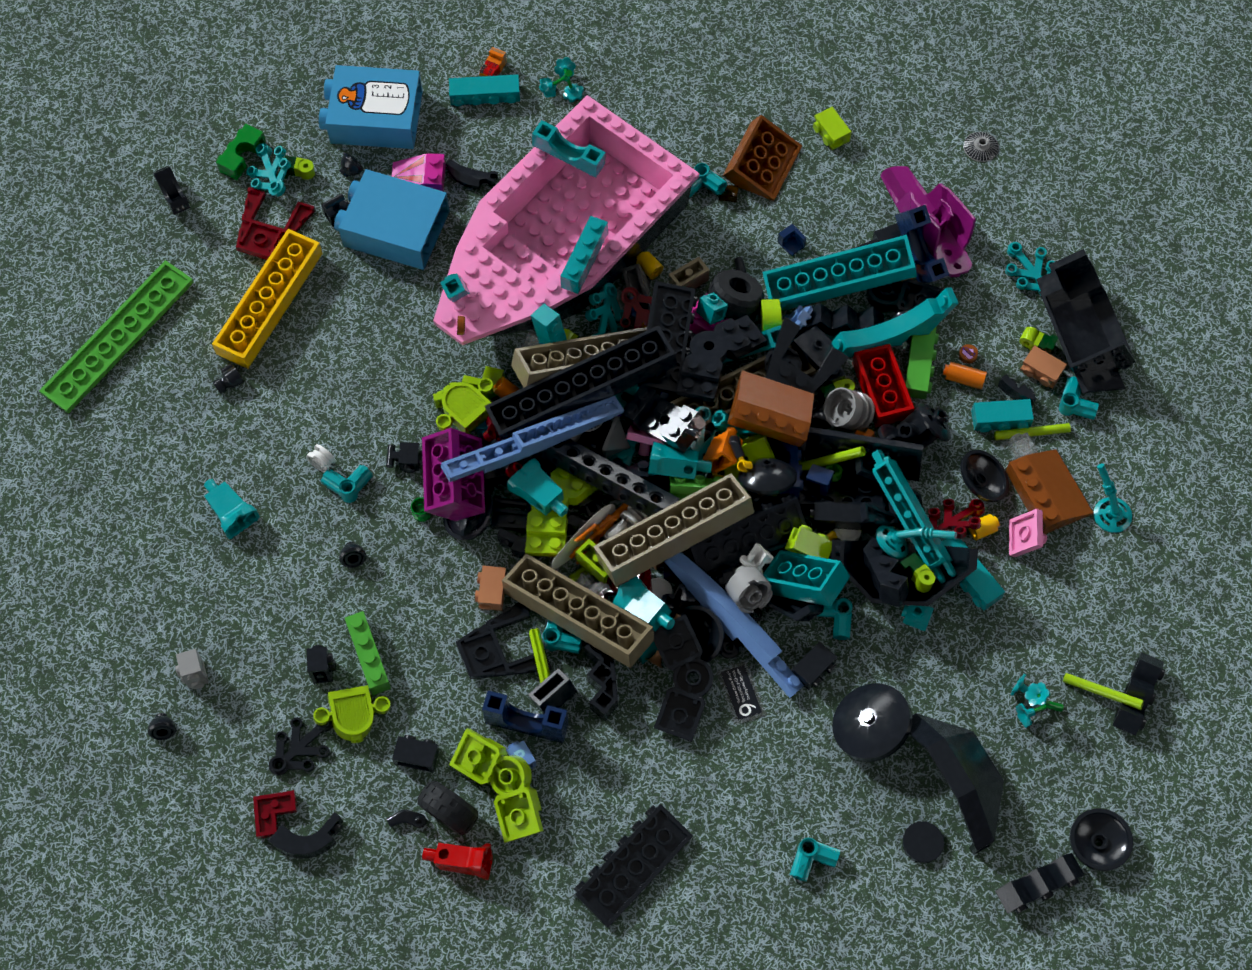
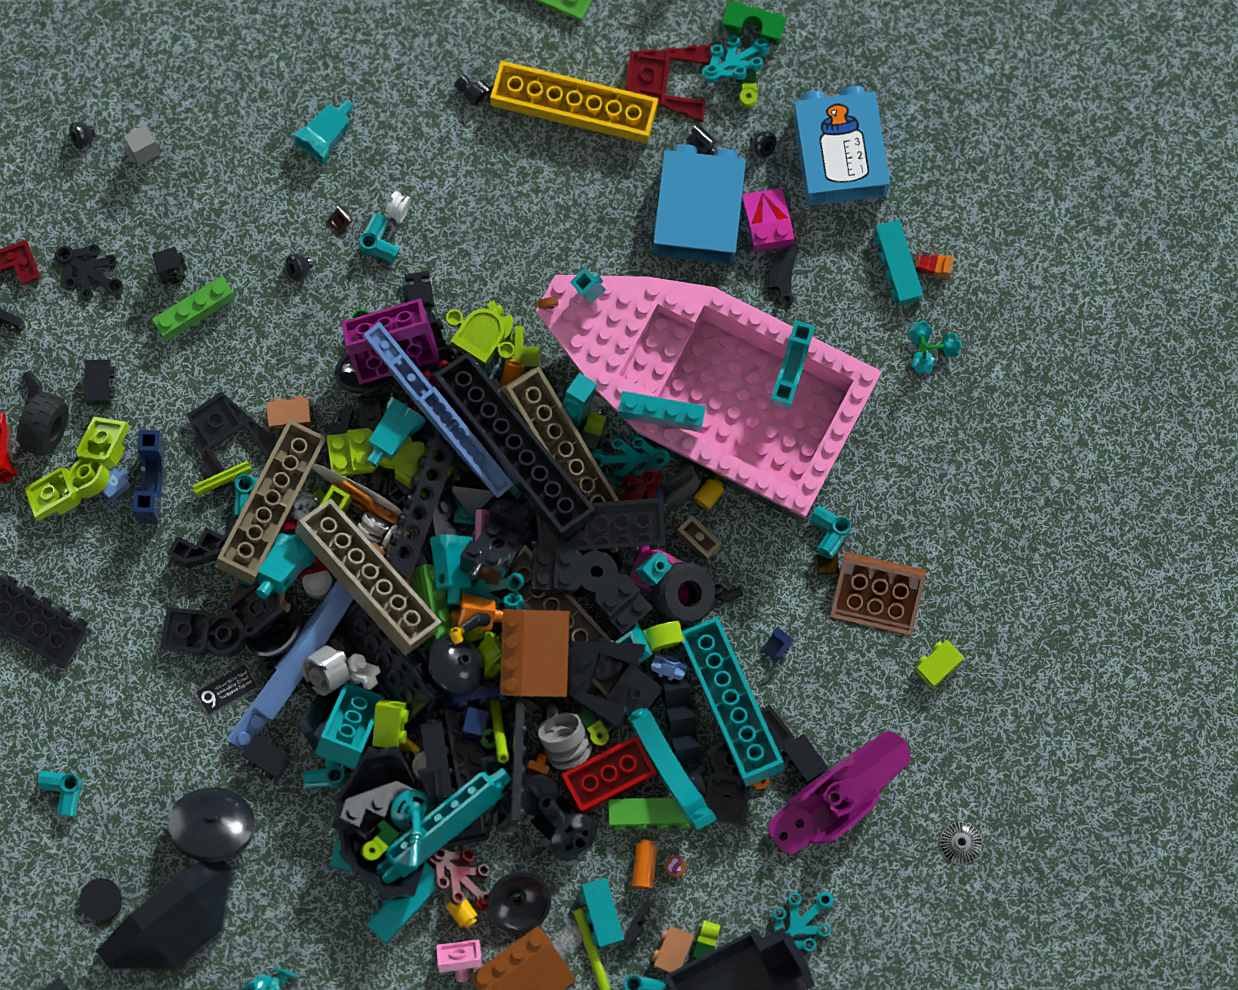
camera: 75 degrees right, 10 degrees up
lime piece [313,685,390,744] -> none
black brick [528,668,578,714] -> none
black hips [661,584,695,618] -> none
dark blue arch [895,205,949,283] -> none
none -> dark brown slope [326,206,353,235]

